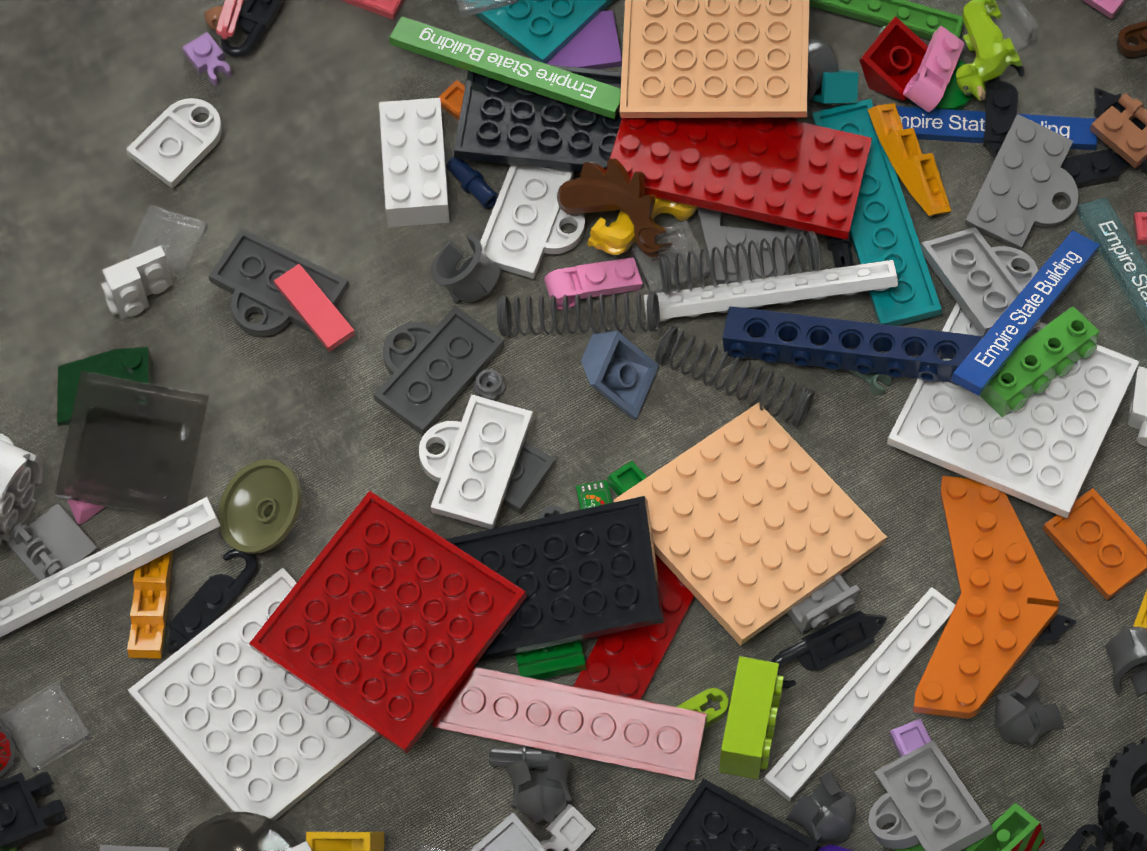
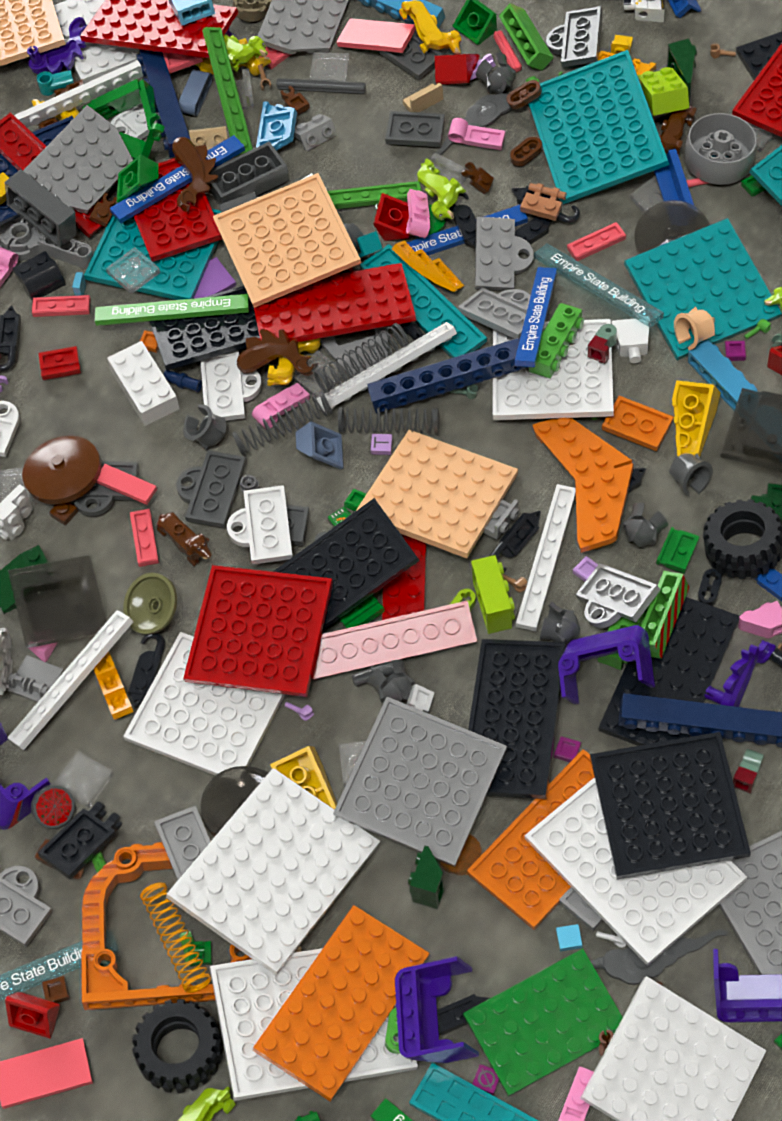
camera: 20 degrees left, 5 degrees down
none -> reddish brown dish [22,436,102,504]
none -> red plate [38,346,81,380]
none -> reddish brown plate [49,502,78,526]
none -> coral tile [130,509,159,567]
none -> reddish brown animal [157,512,212,567]
none -> lavender hand [285,702,314,721]
none -> lavender tile [371,434,392,455]
none -> reddish brown plate [461,162,494,194]
none -> medium nougat hand [502,574,527,593]
none -> leg [588,324,617,364]
none -> green plate [656,527,700,574]

